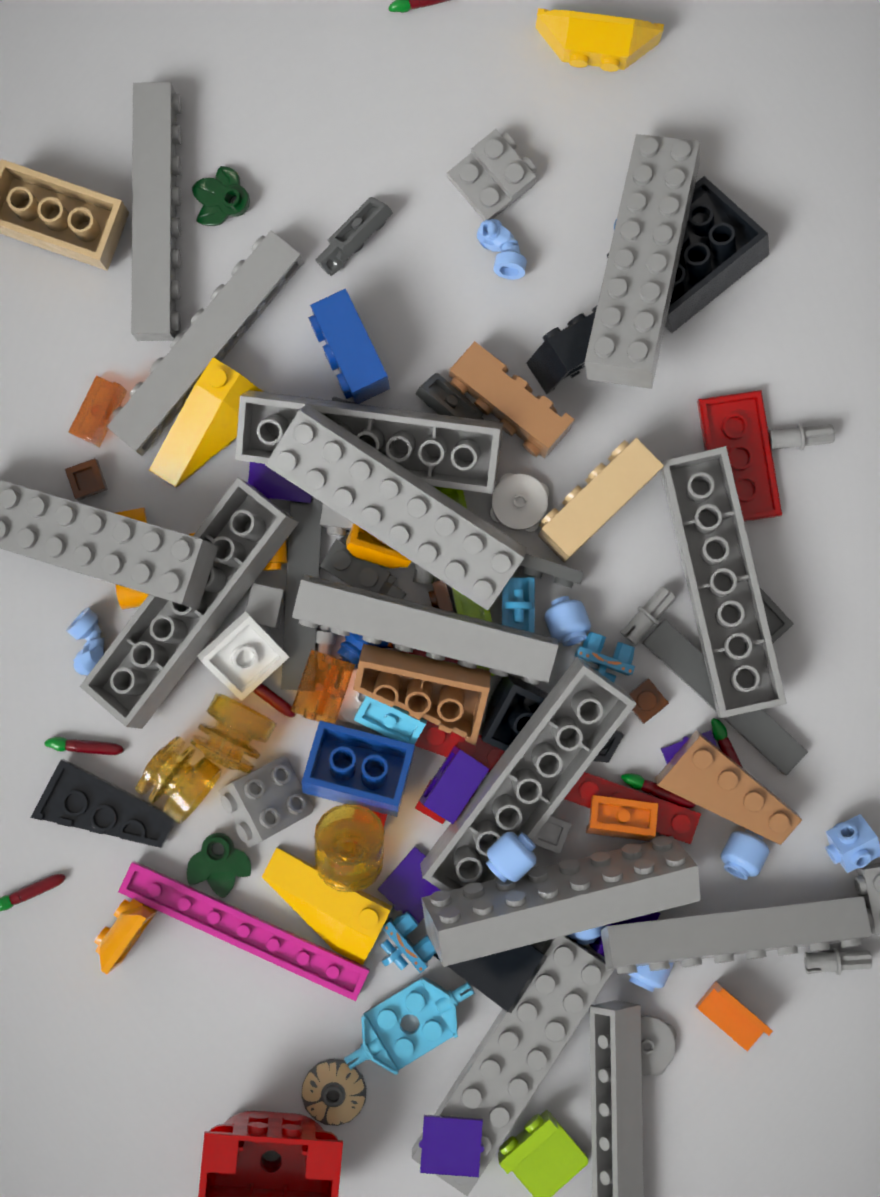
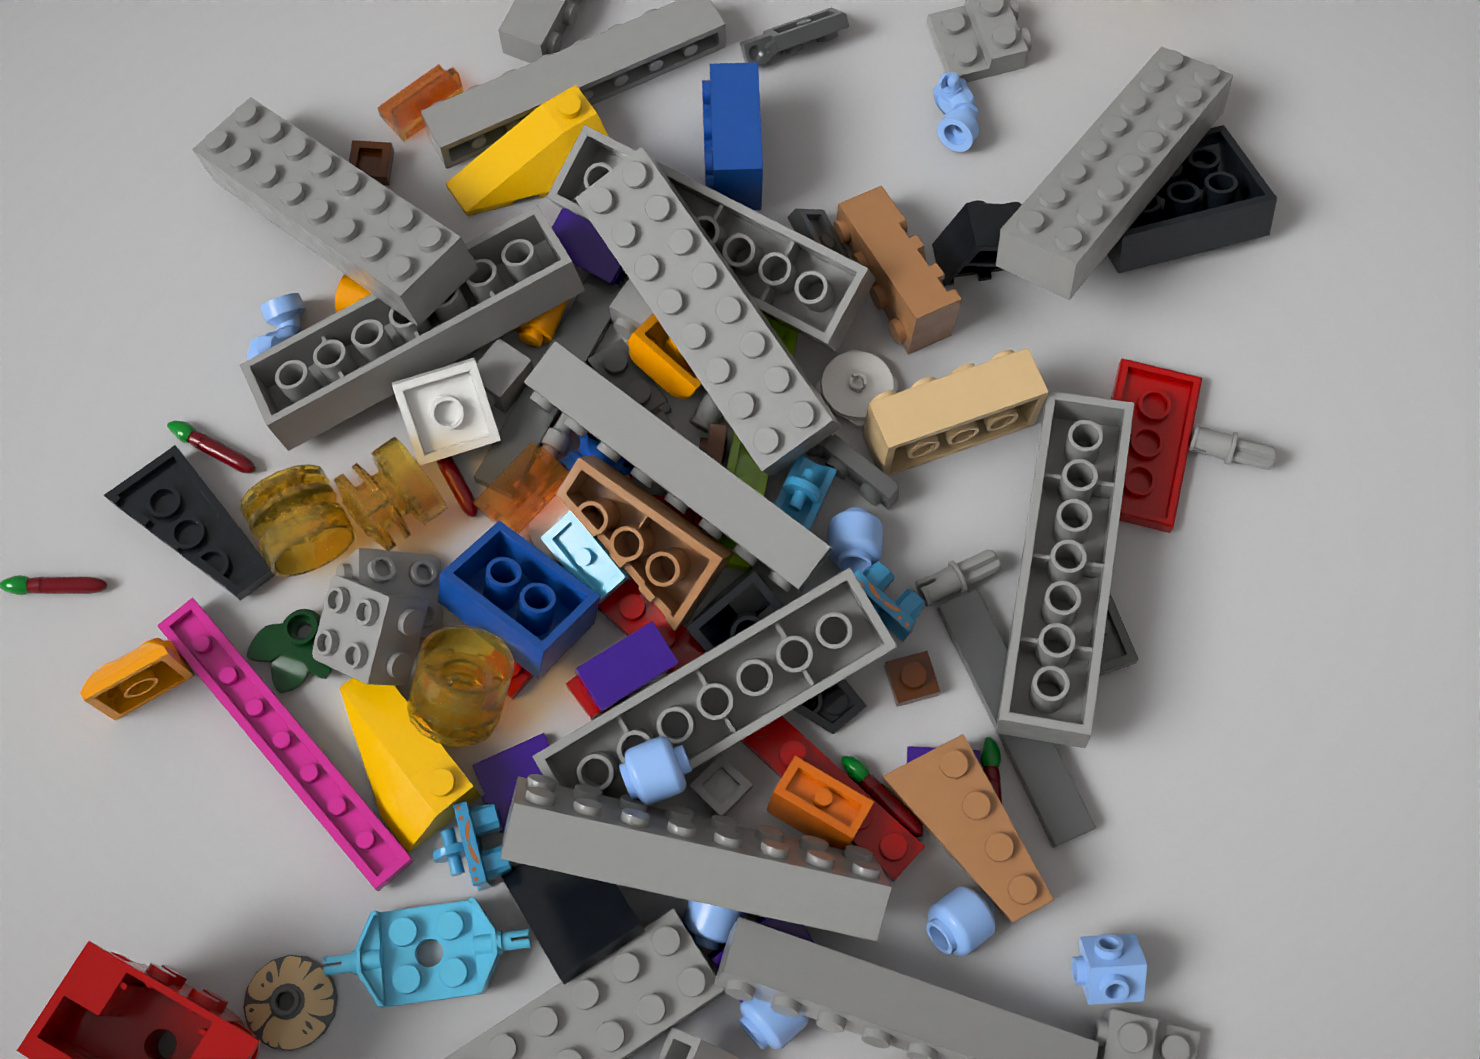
camera: 20 degrees right, 15 degrees down
none -> light grey bracket [312,575,429,686]

